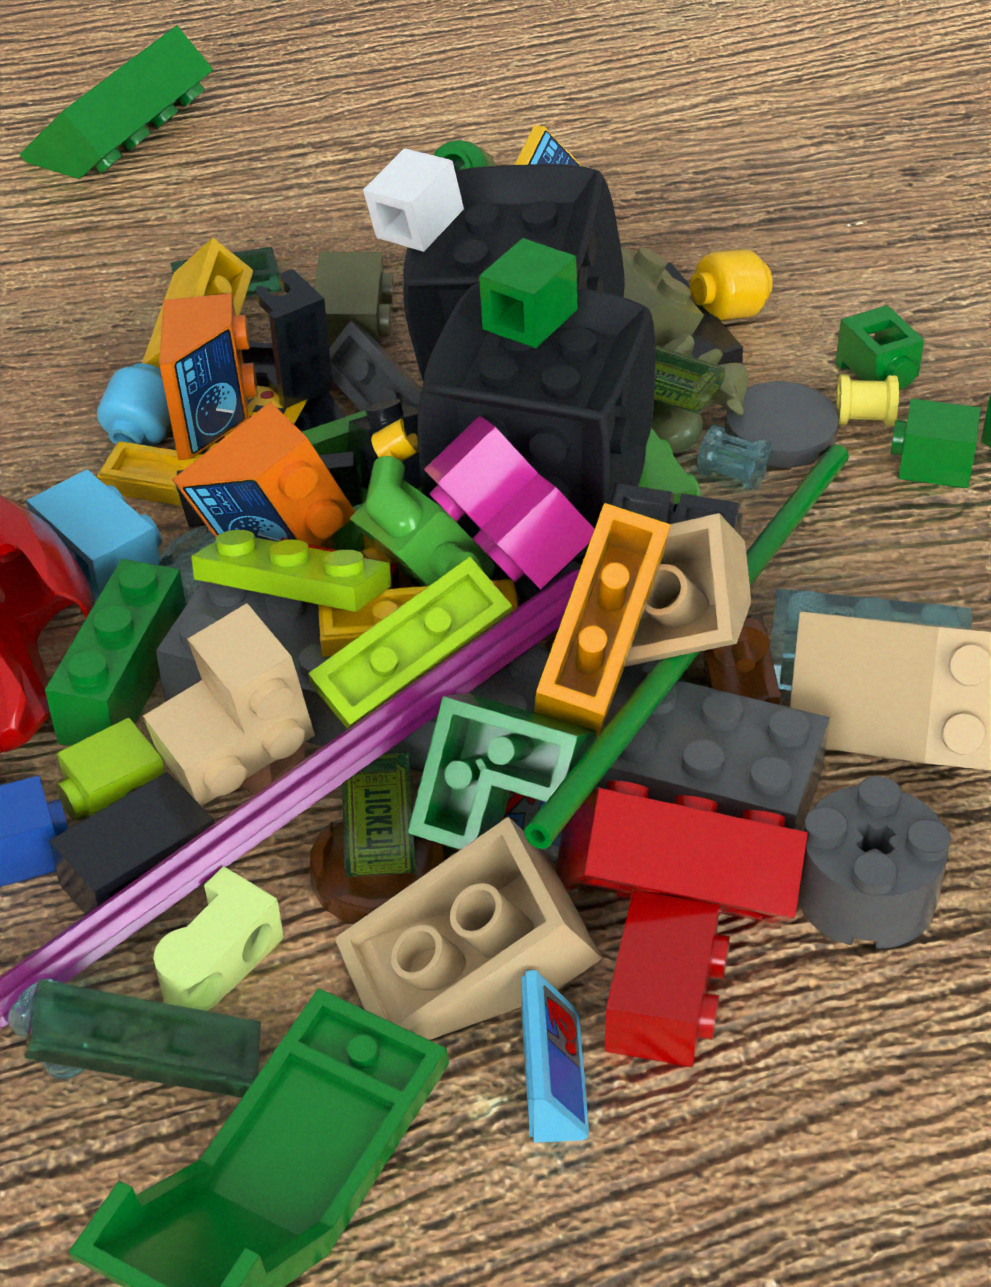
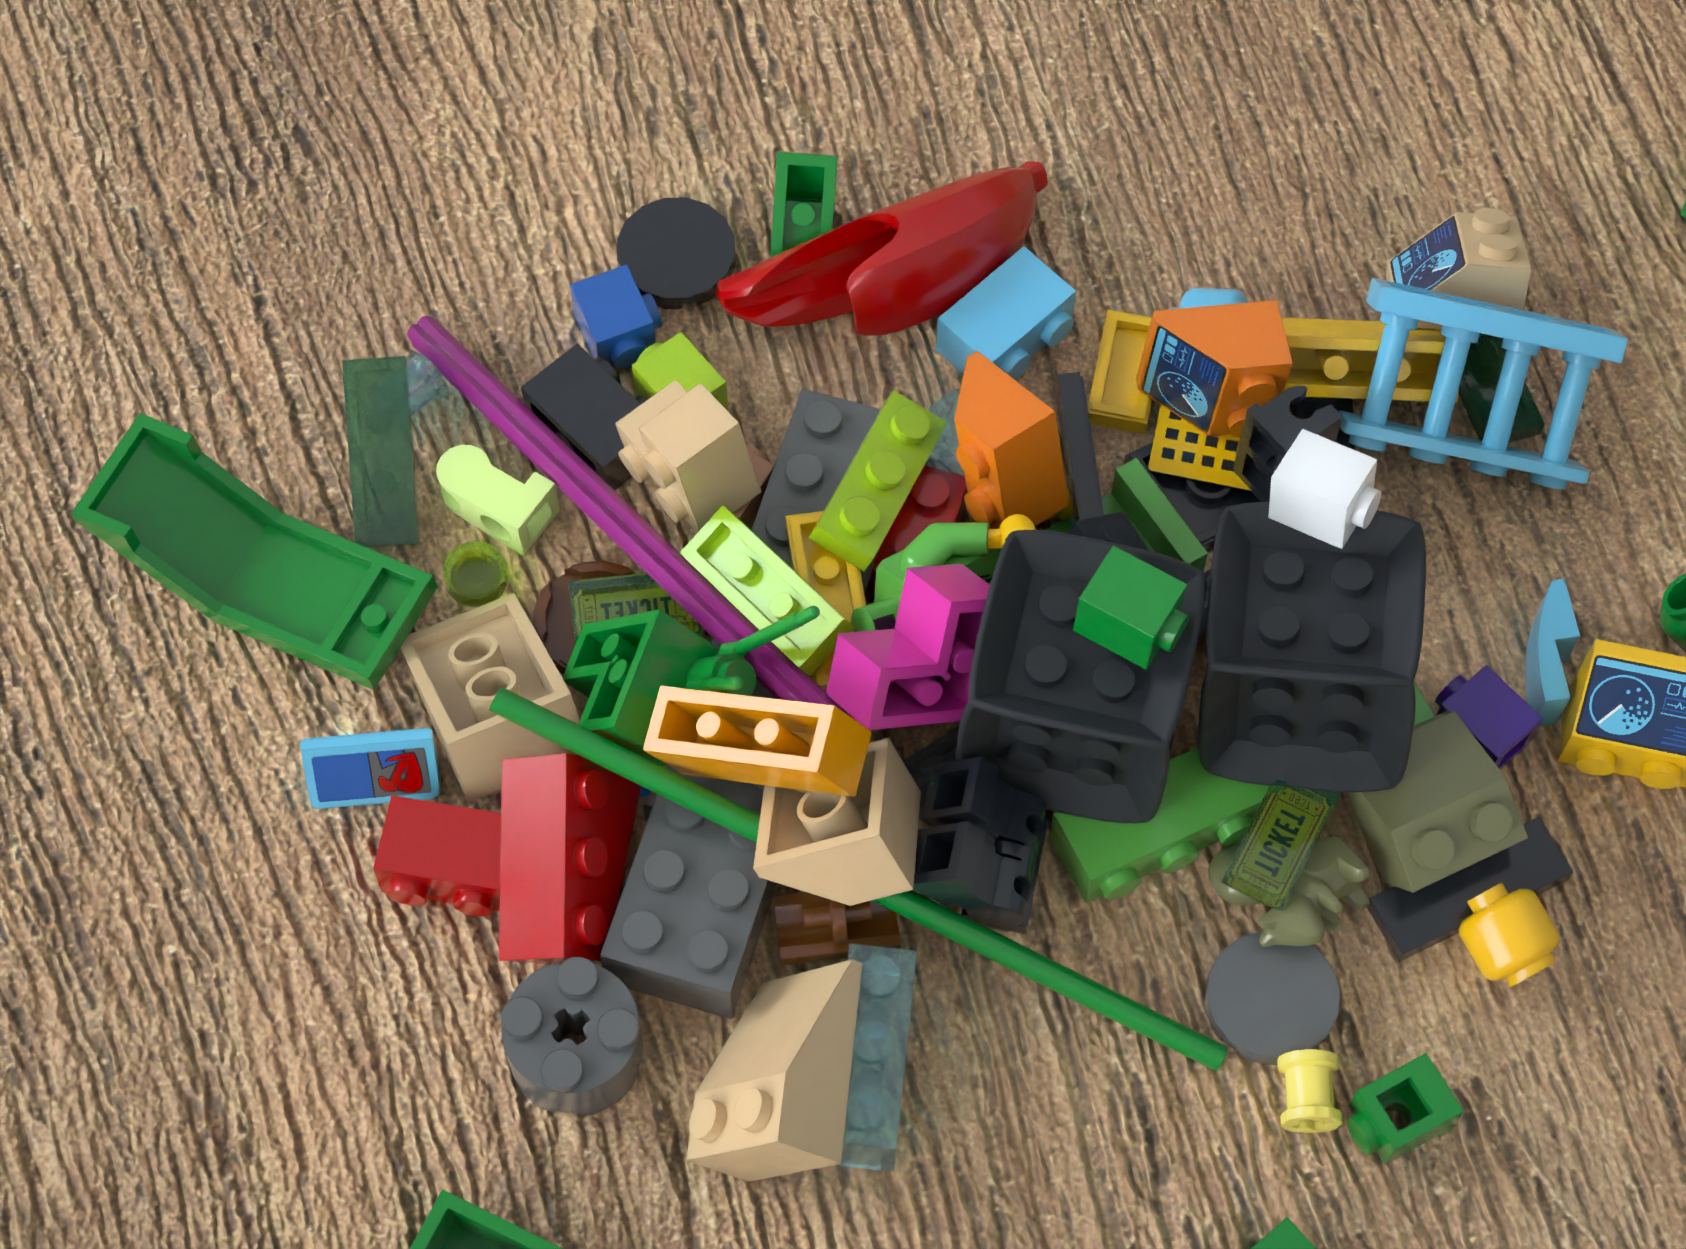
camera: 85 degrees right, 20 degrees up
green brick [45,559,186,746] -> none
olive brick [314,252,394,348] -> none
clear light blue bush [697,424,771,490] -> none
green brick [890,398,981,488] -> none
none -> clear neon green tile [443,541,508,607]
none -> green plant [686,606,820,696]
none -> medium azure fence [1339,278,1628,490]
none -> tan slope [1385,208,1531,330]

